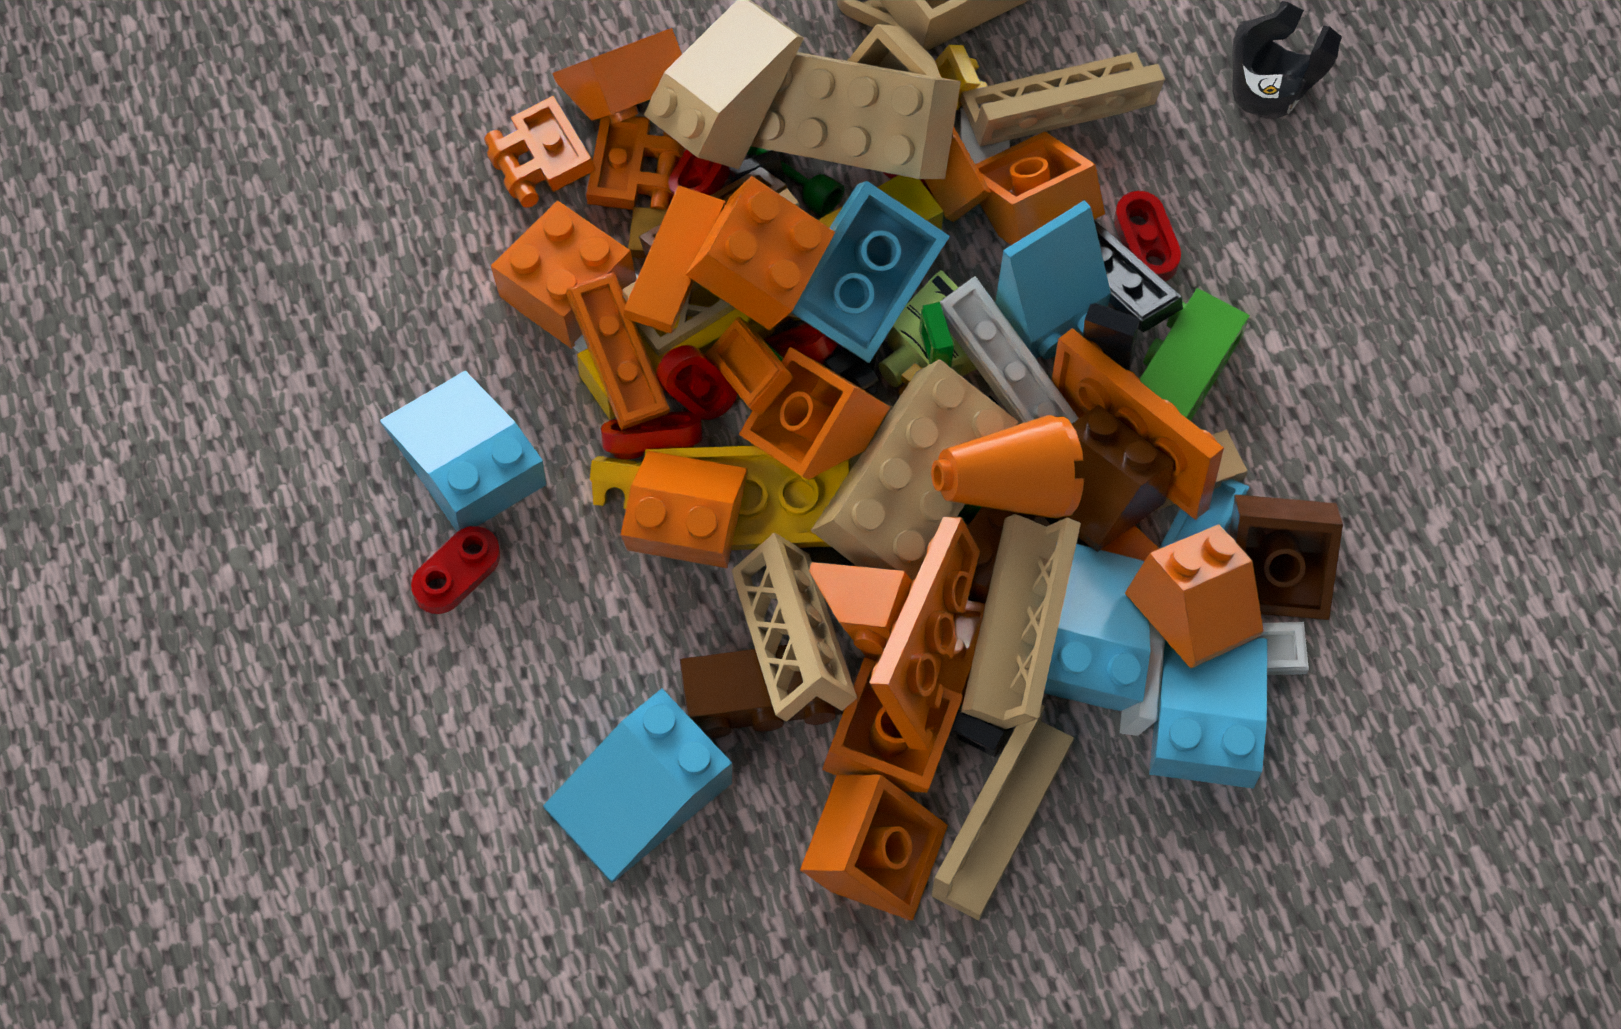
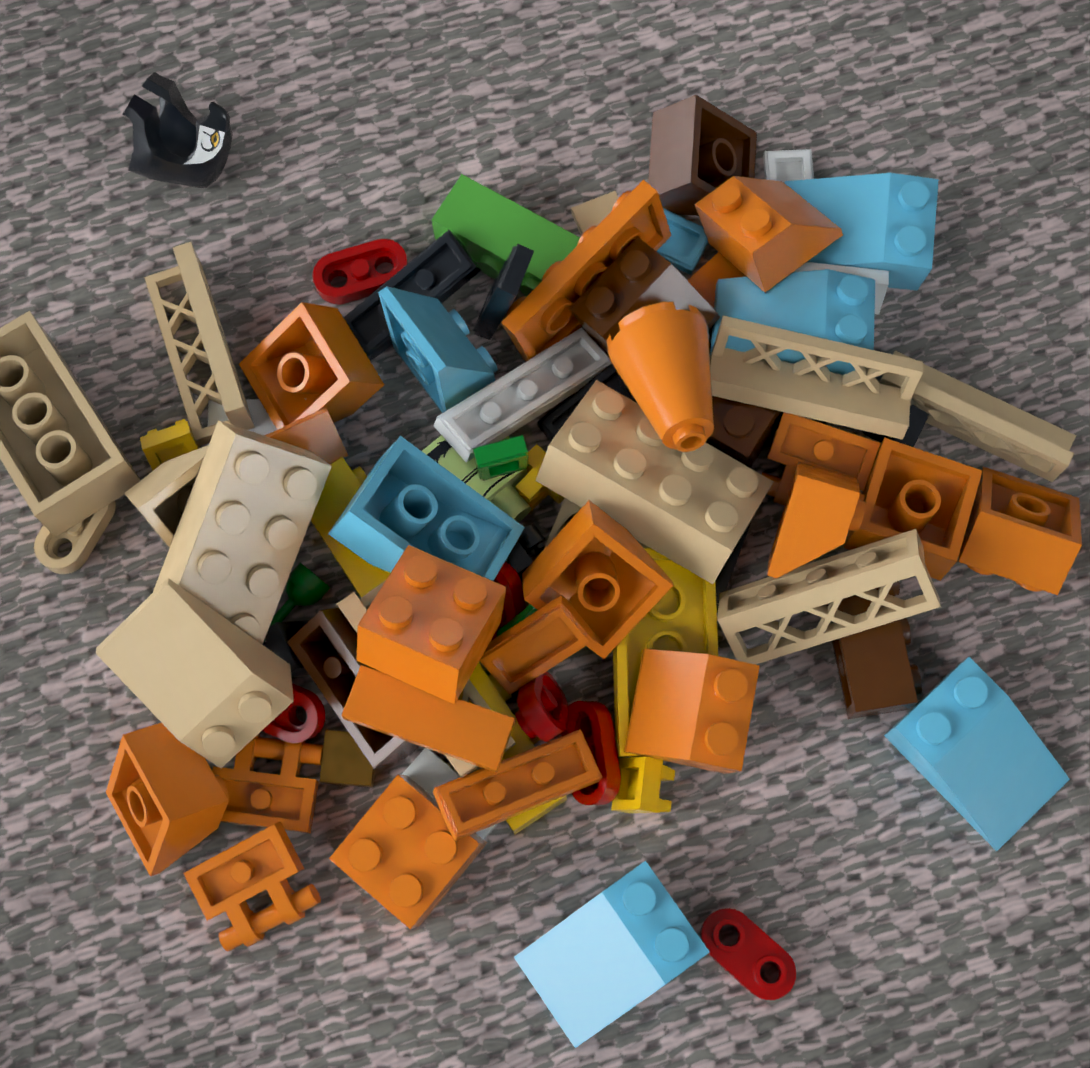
camera: 85 degrees left, 10 degrees up
orange wing [870,517,980,750] -> none

